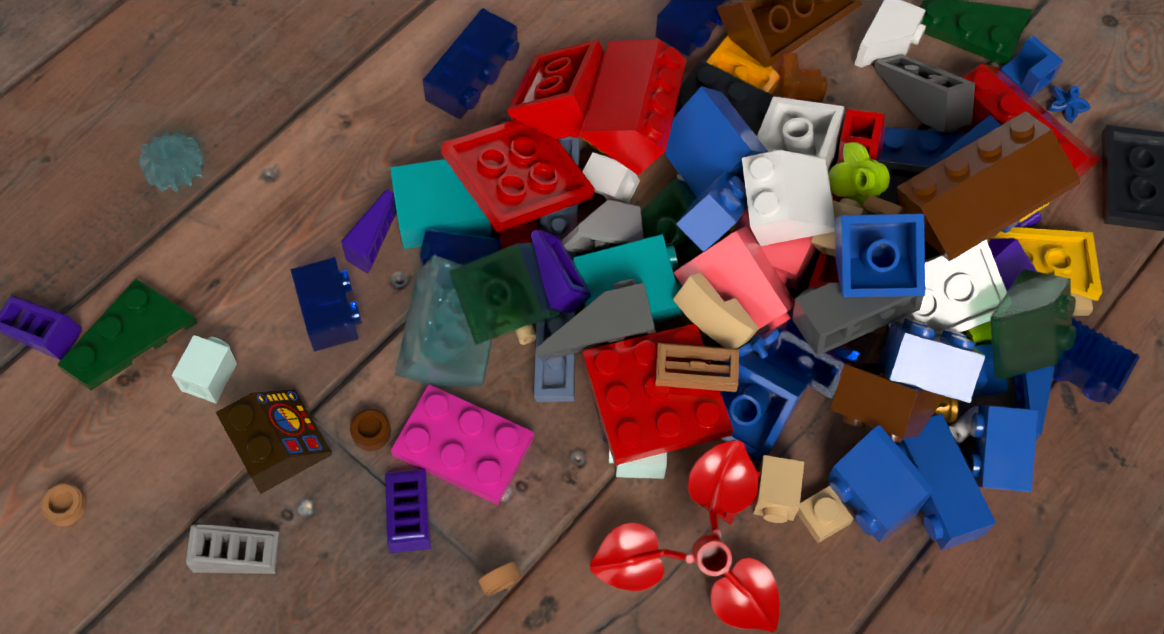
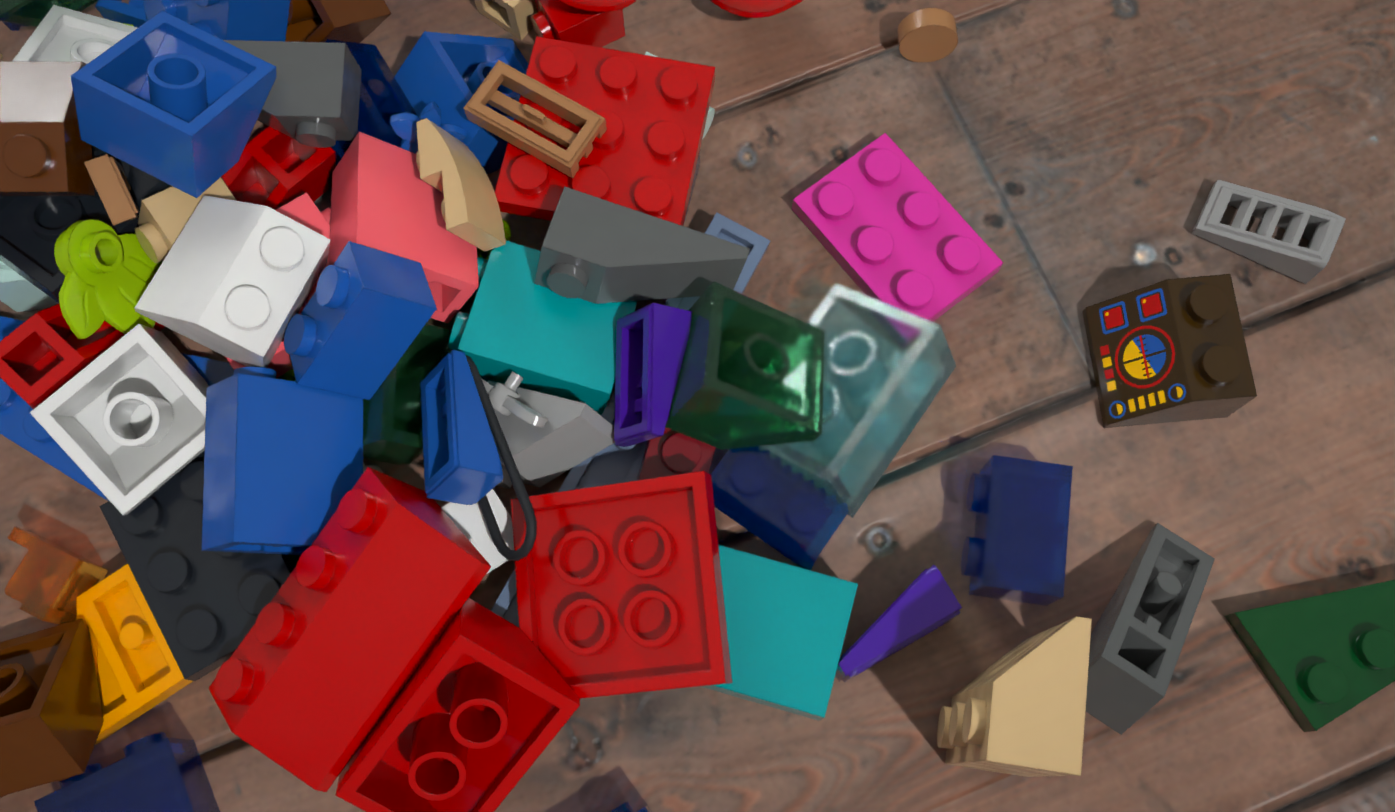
camera: 150 degrees left, 10 degrees up
light aqua brick [172,335,237,403] -> none
reddish brown tile [350,409,391,451] -> none
dark purple slope [385,469,432,553] -> none
none -> blue slope [420,350,503,505]
none -> black piece [466,355,537,561]
none -> light grey piece [481,371,548,428]
none -> tan slope [937,616,1092,777]
none -> dark grey slope [1085,523,1215,735]

